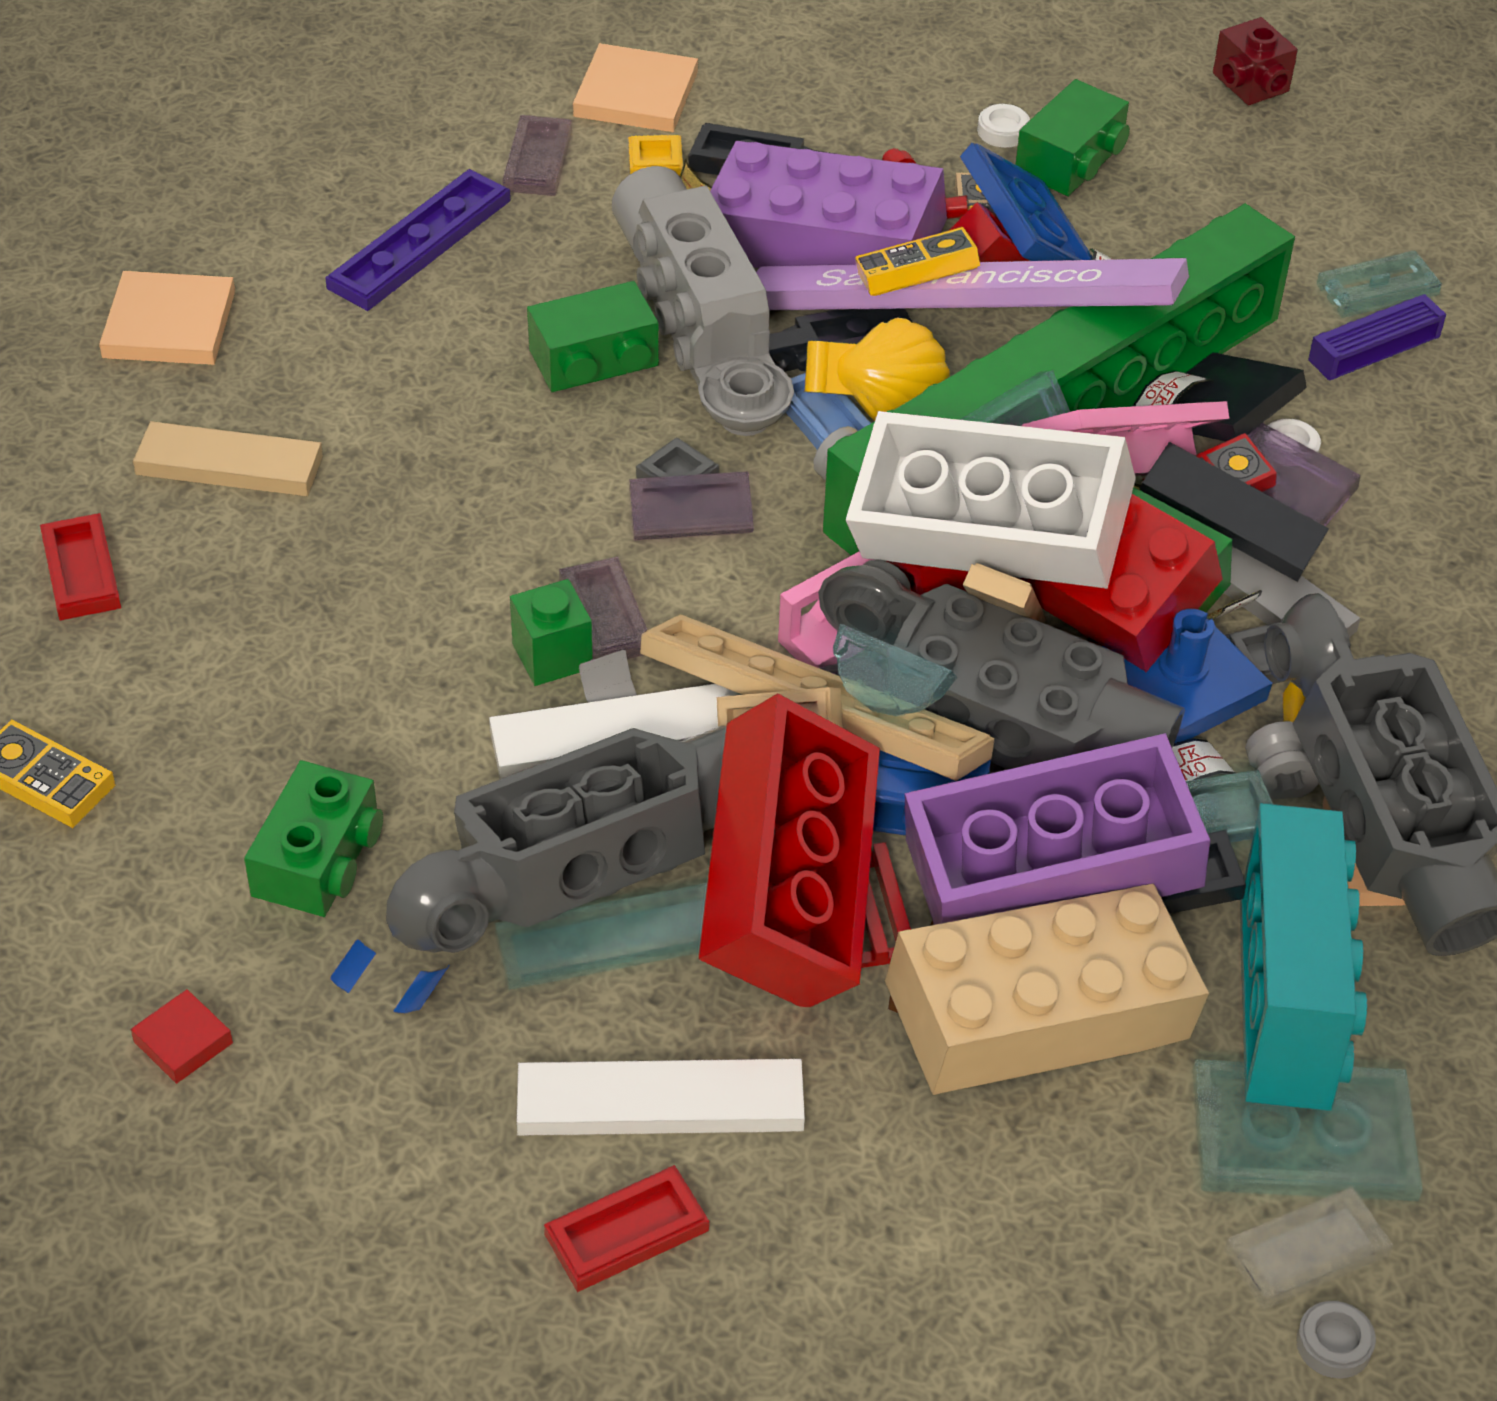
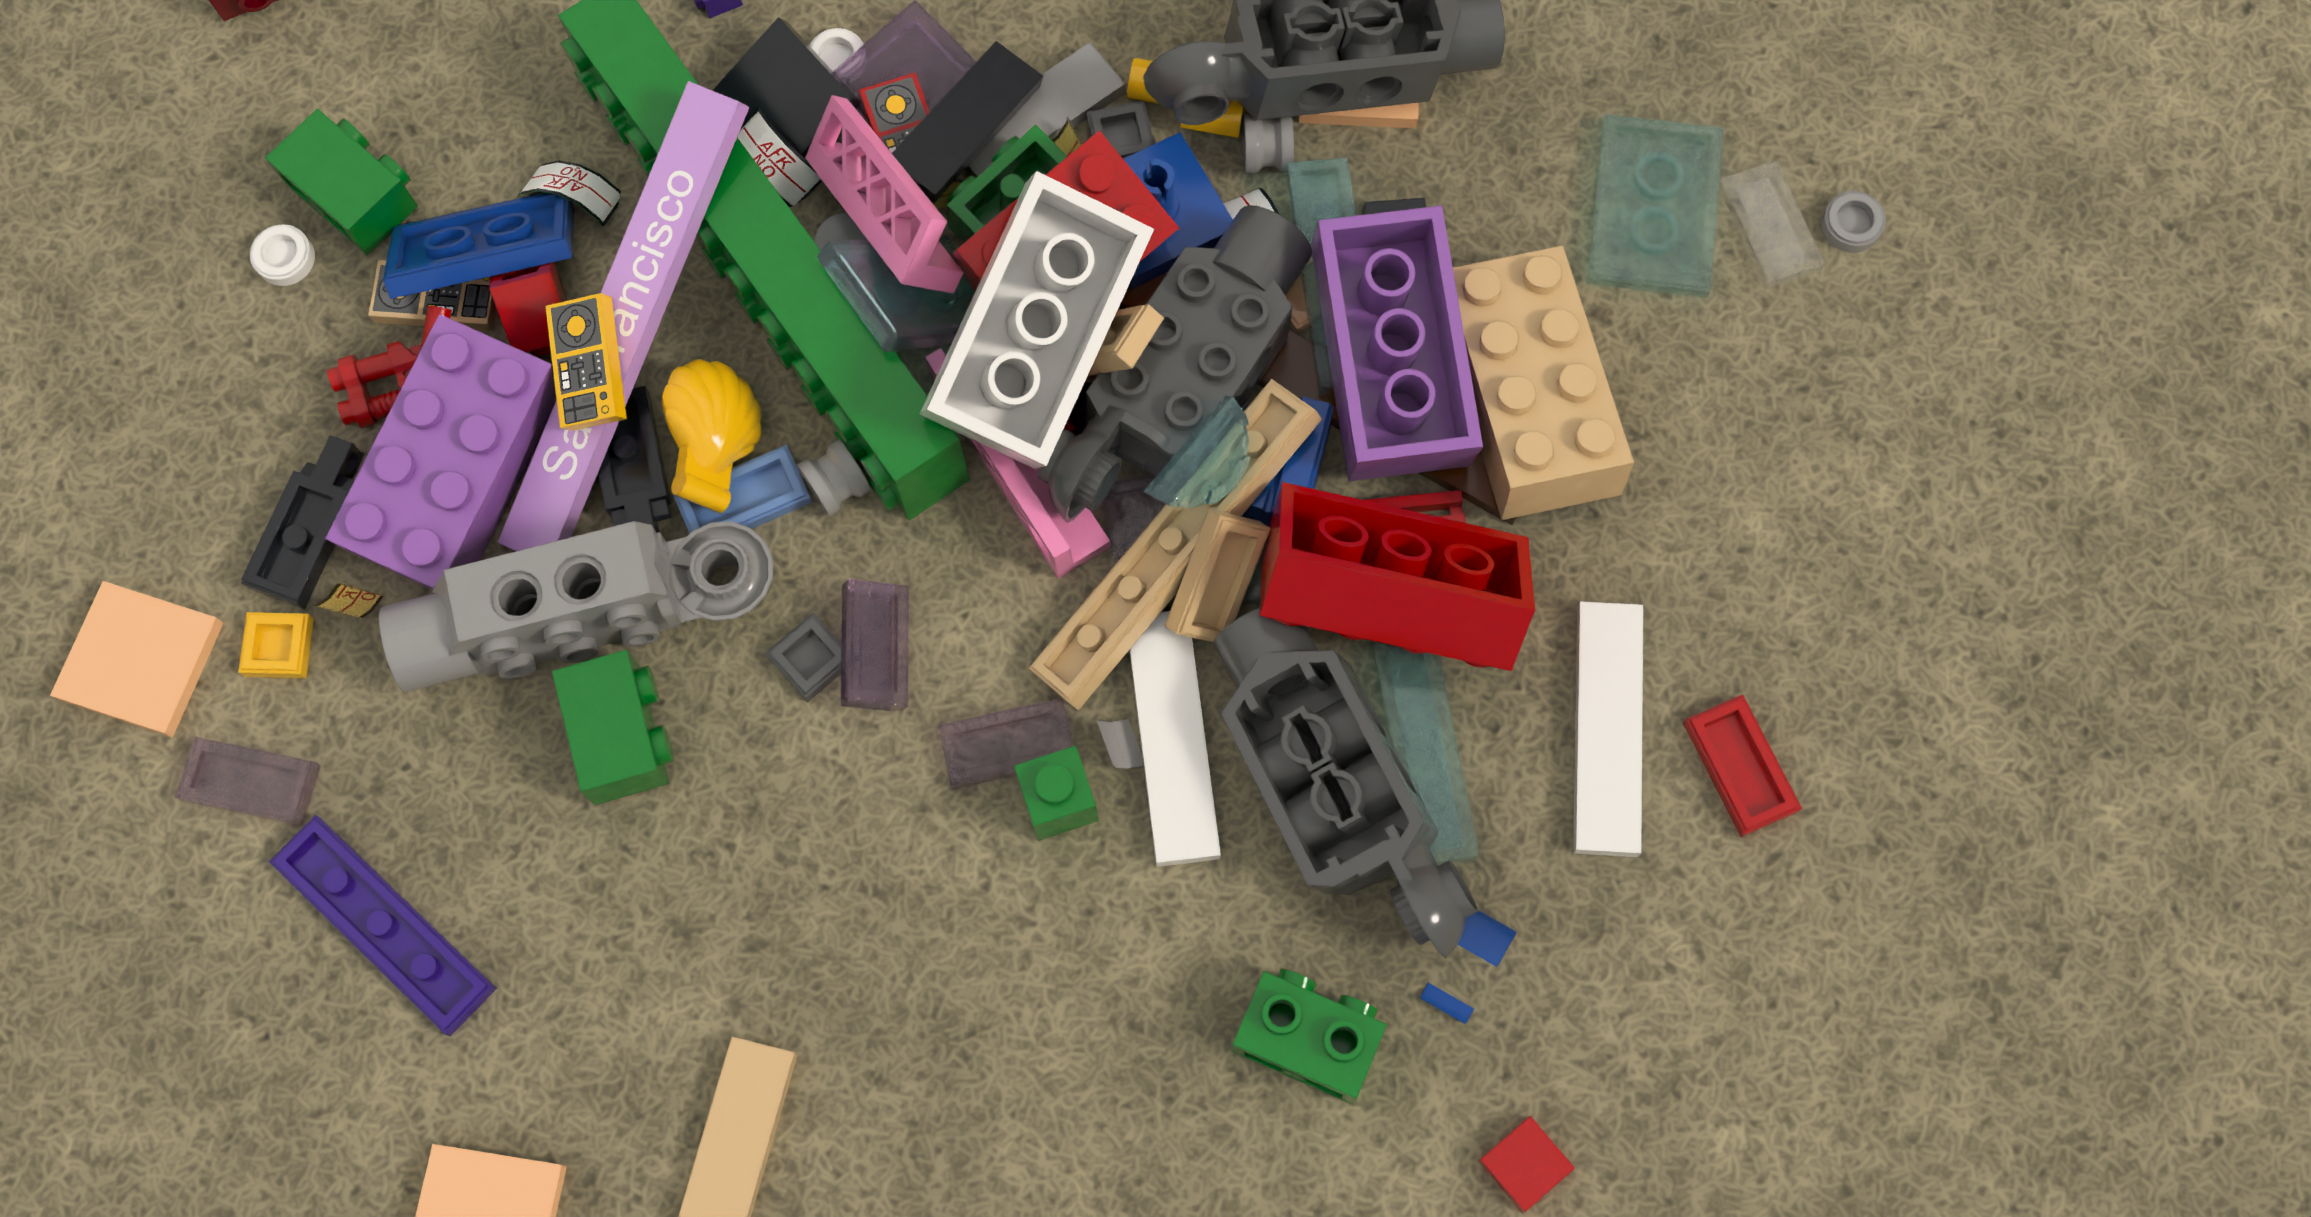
camera: 80 degrees left, 25 degrees up
teal brick [1240,803,1367,1111] -> none

